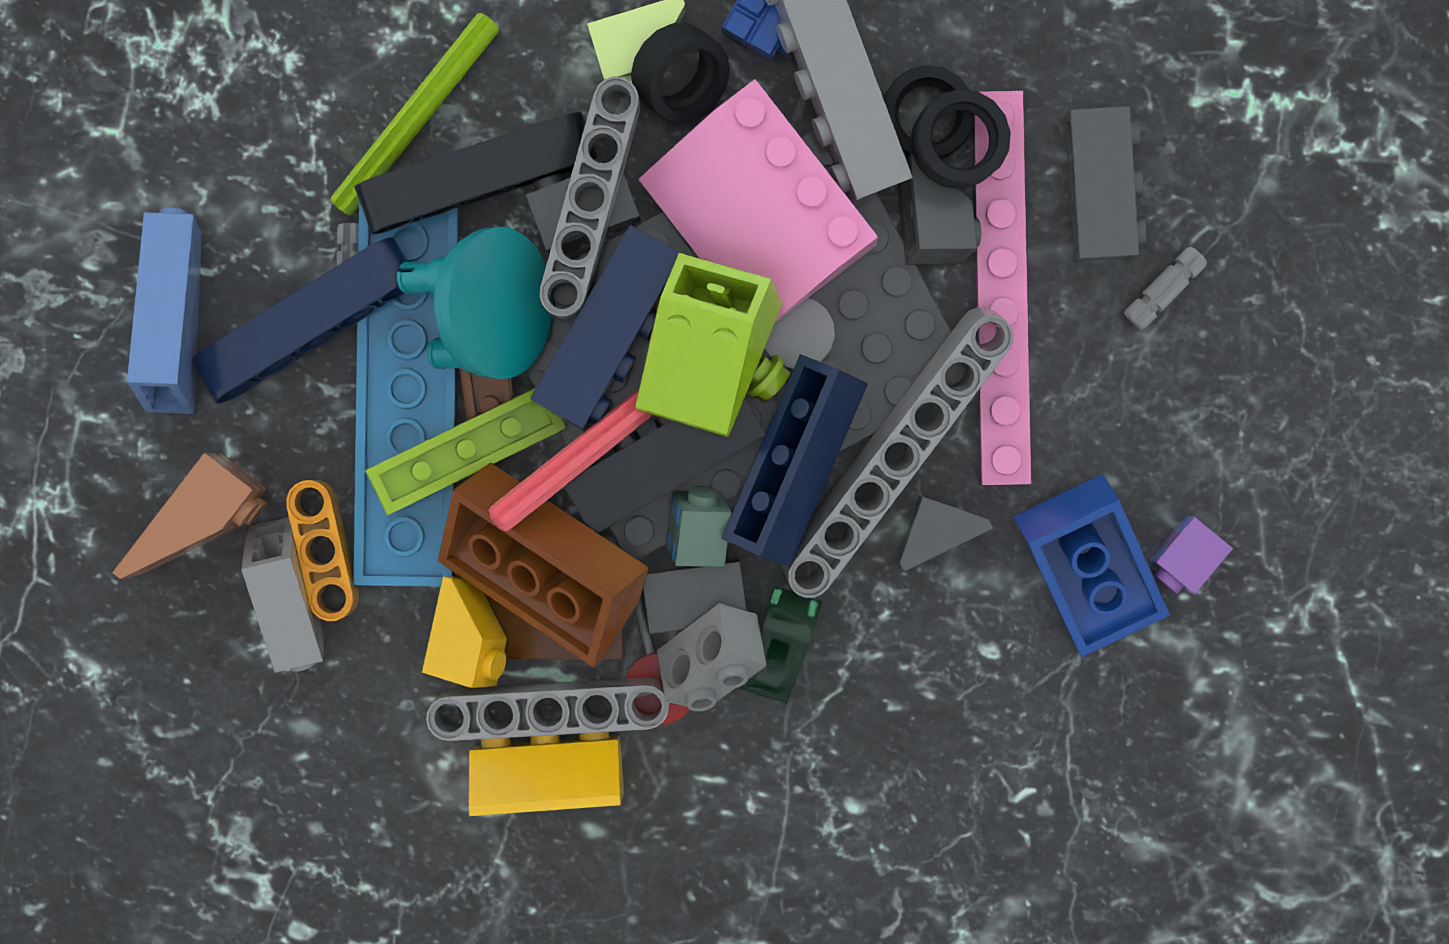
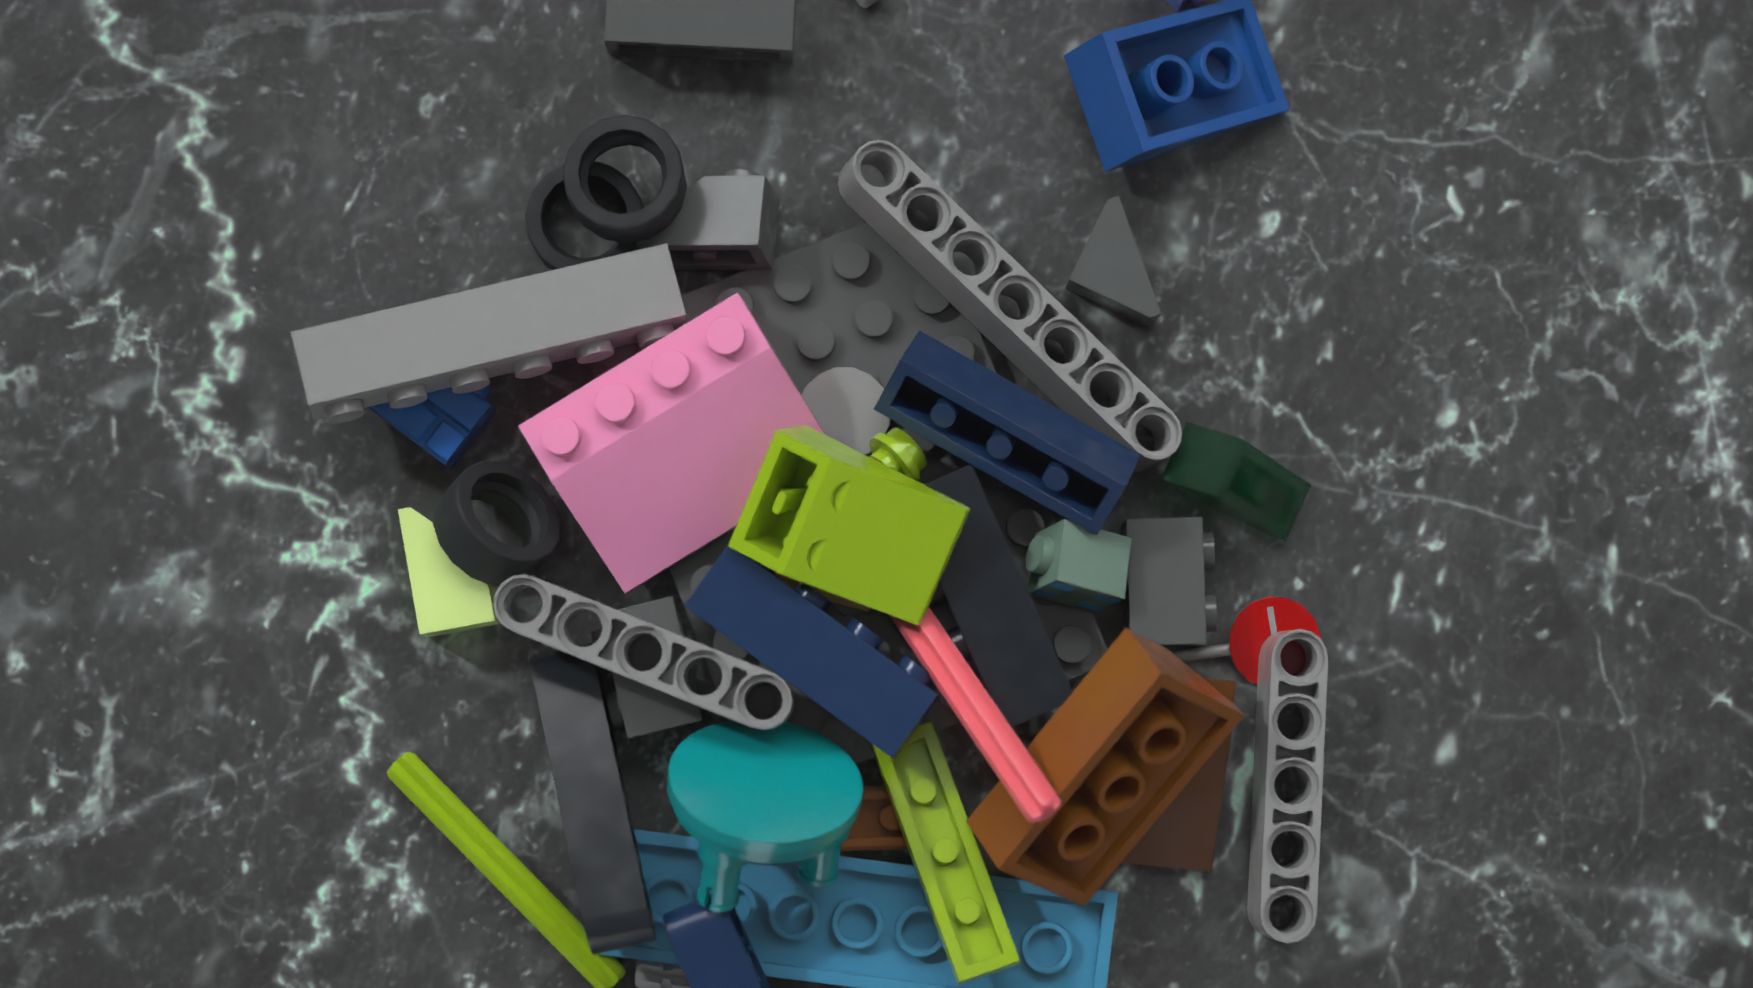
camera: 85 degrees left, 5 degrees down
yellow slope [422,576,507,688] -> none
yellow slope [469,732,624,816] -> none
light grey brick [657,603,767,711] -> none
bright pink plate [973,91,1031,485] -> none

